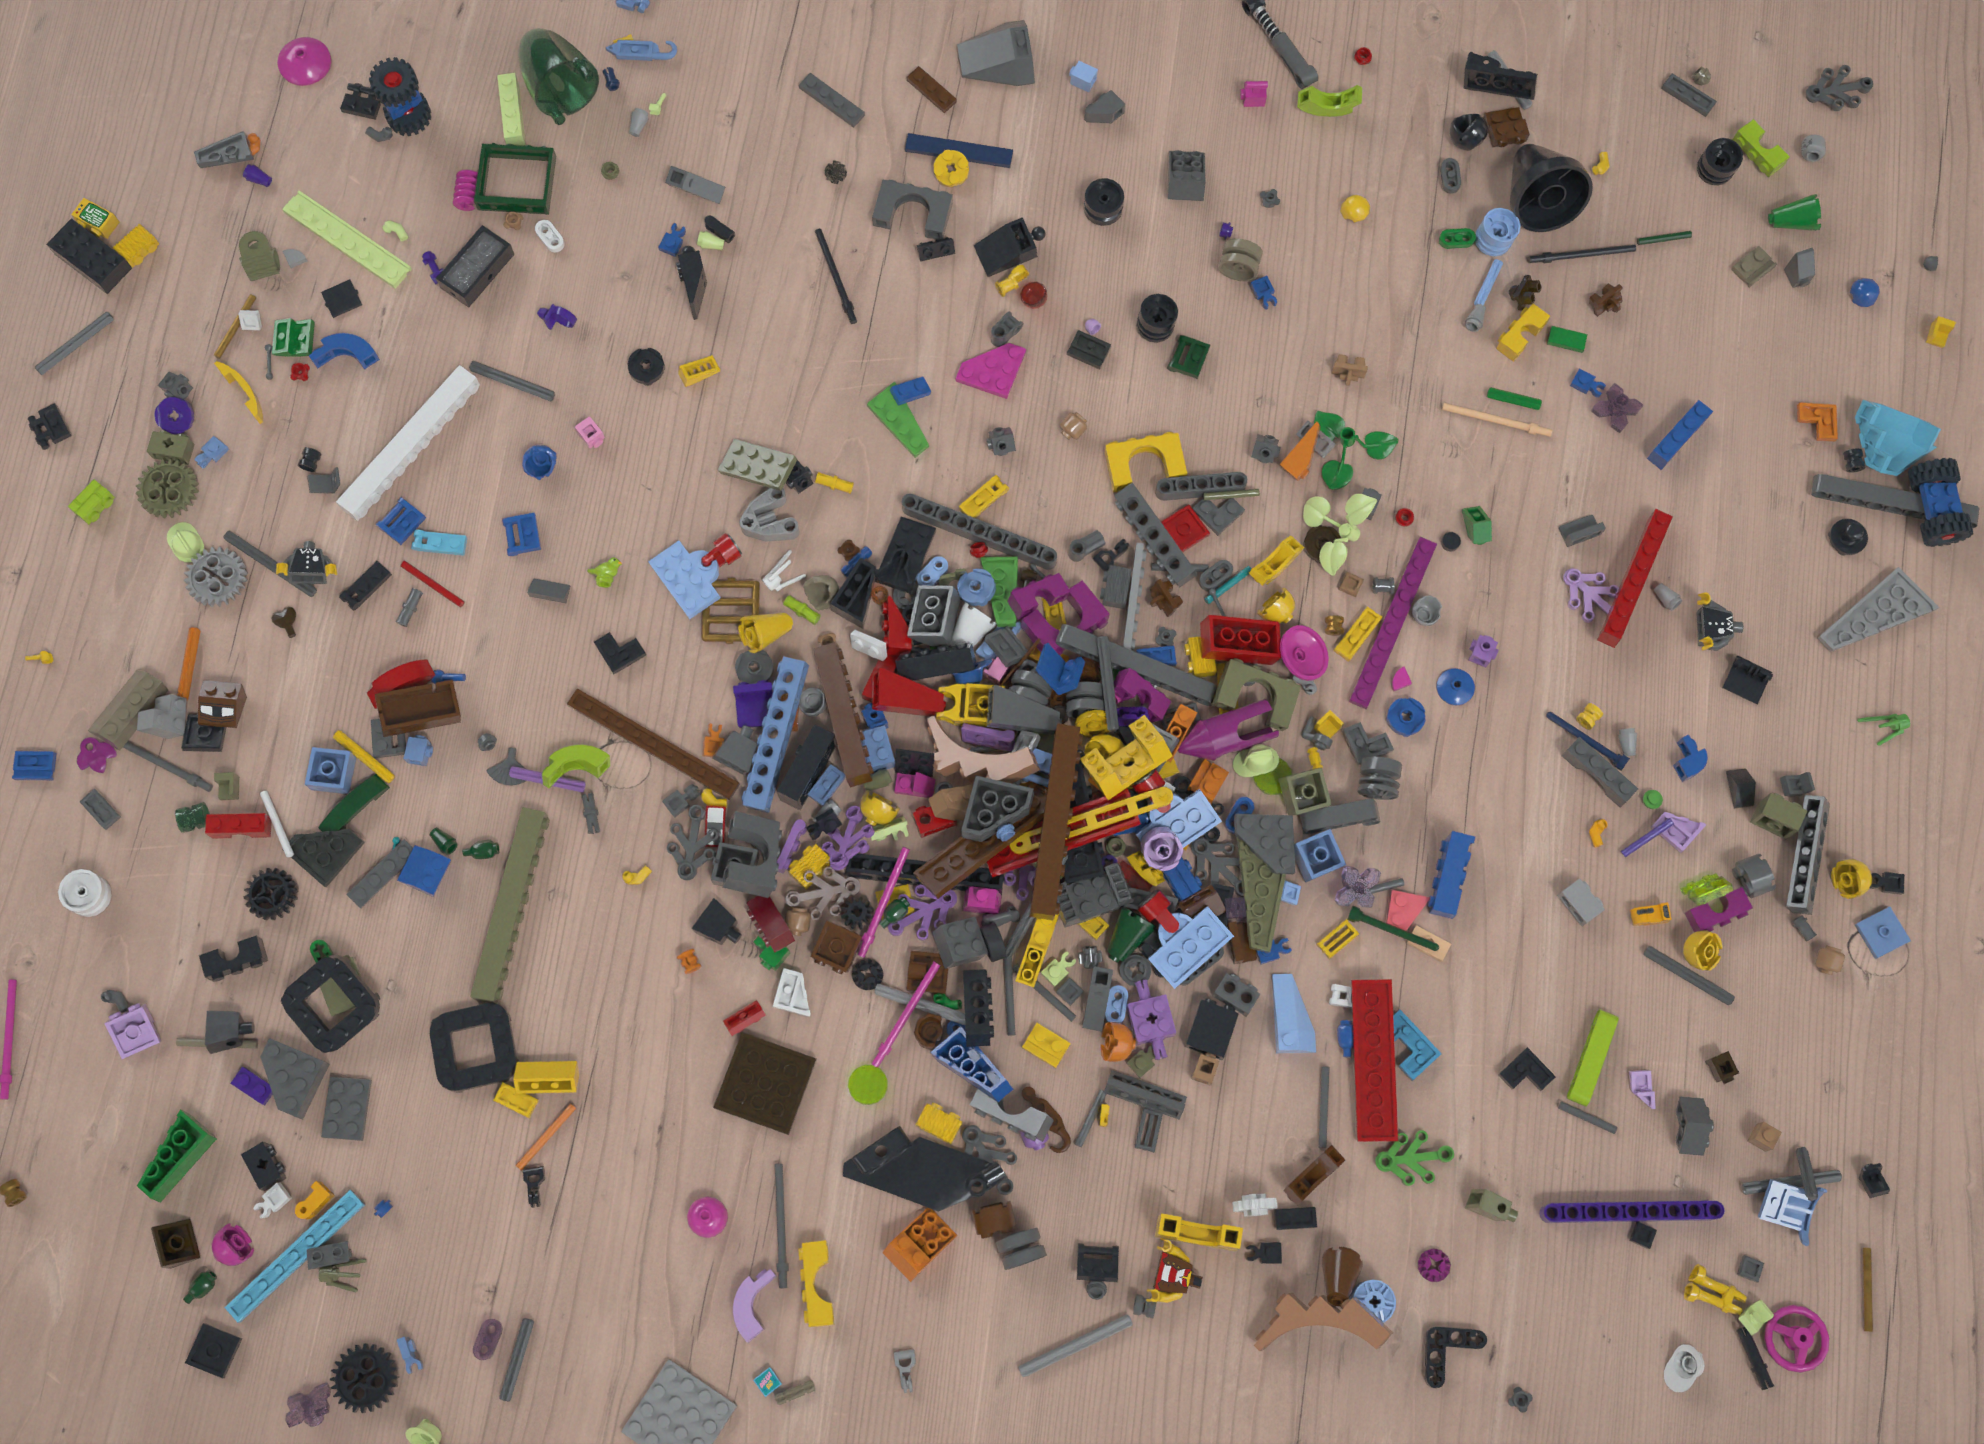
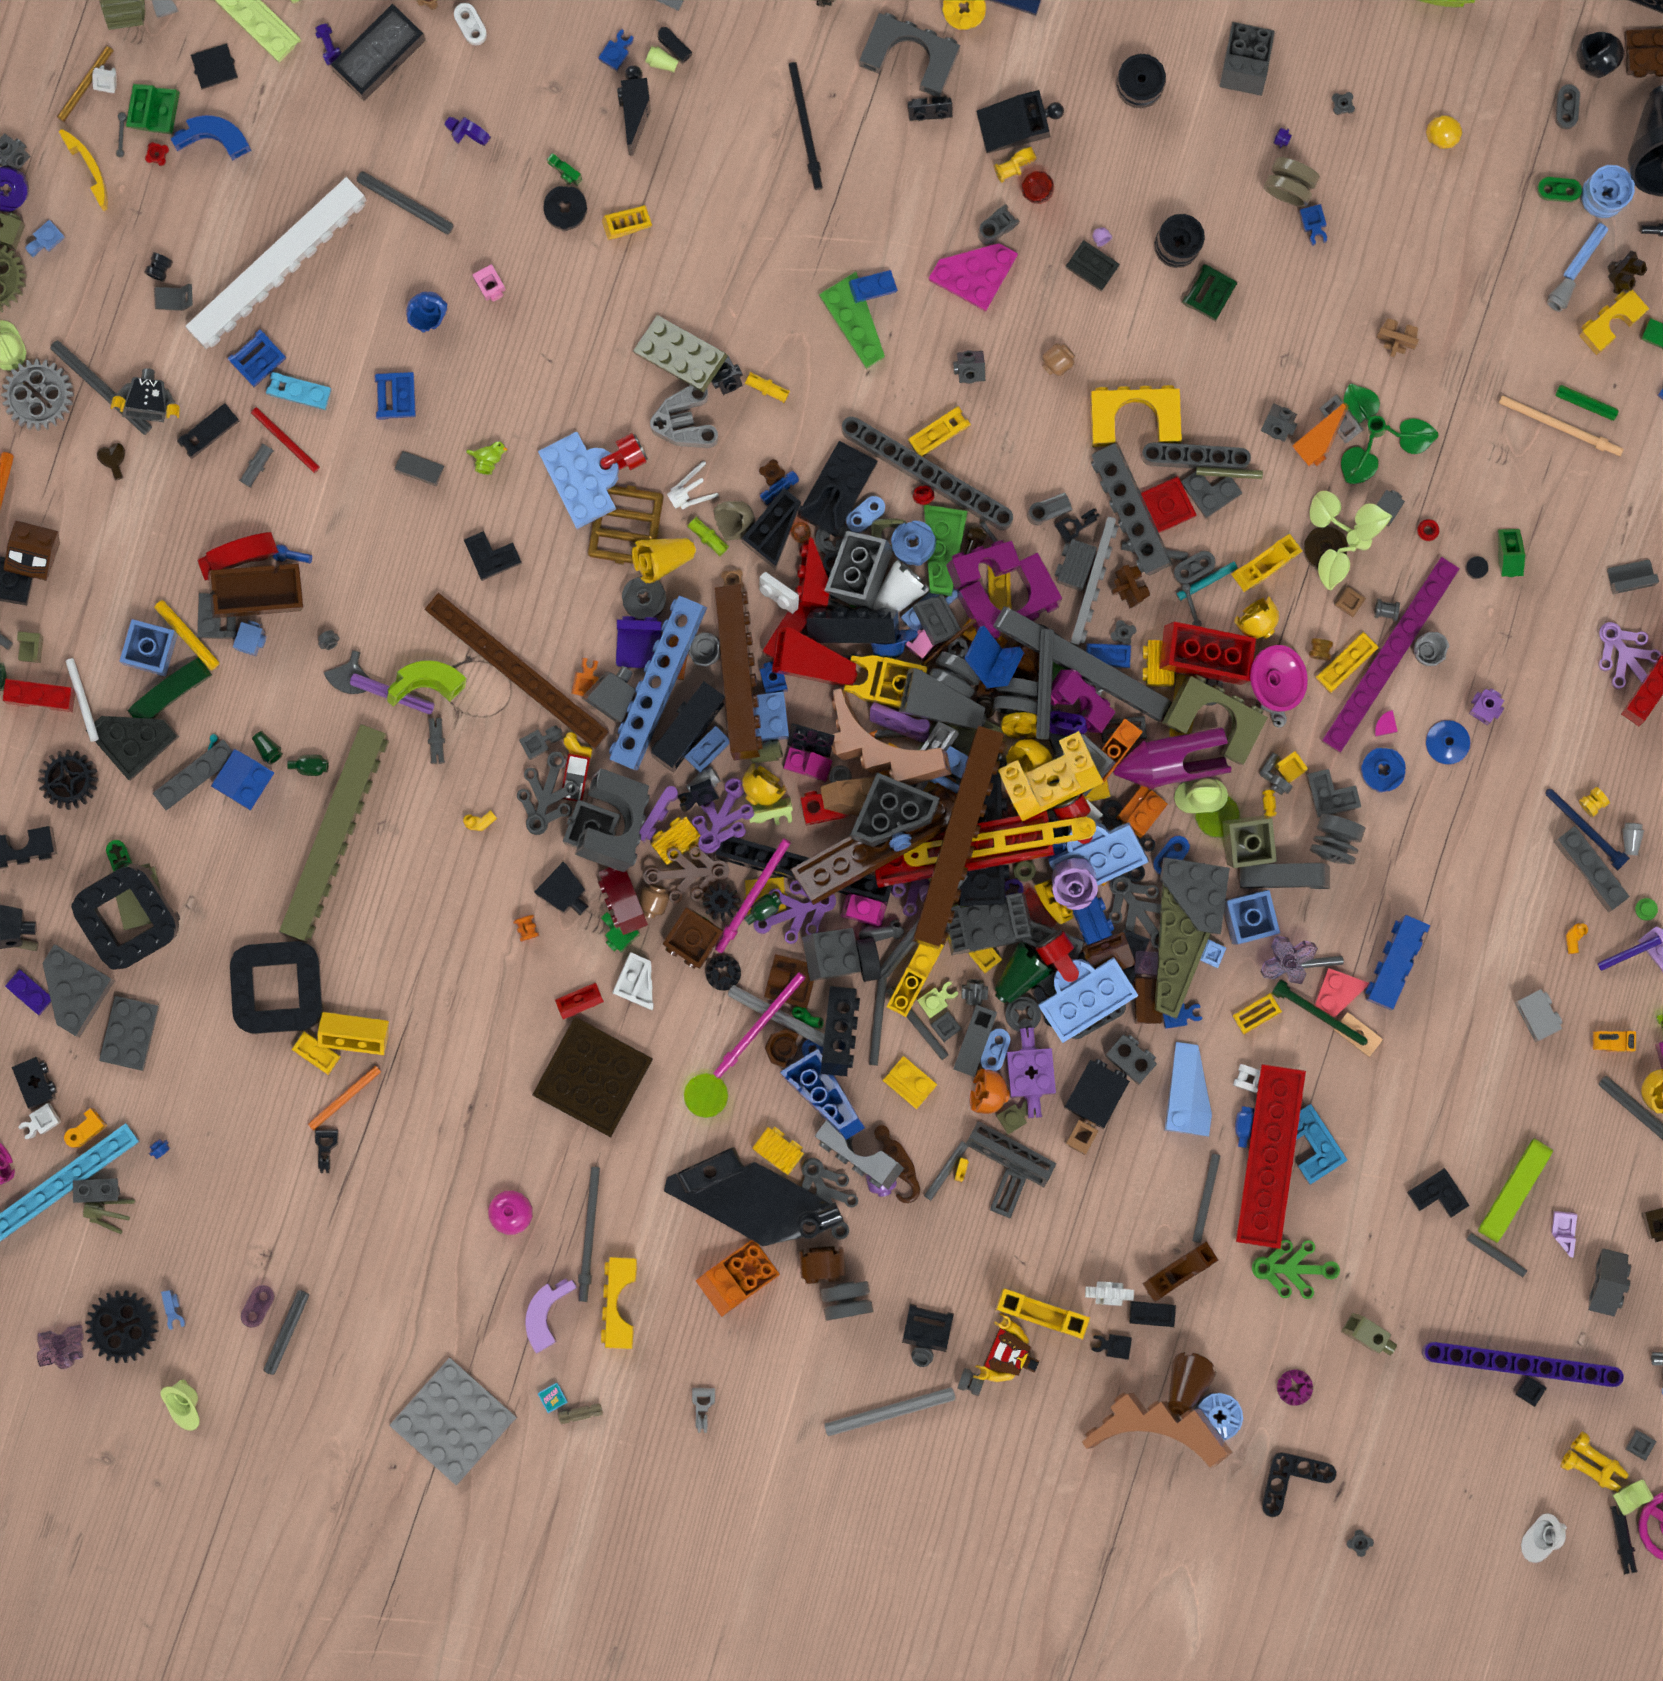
camera: 10 degrees right, 10 degrees up
none -> green plate [547,153,582,186]

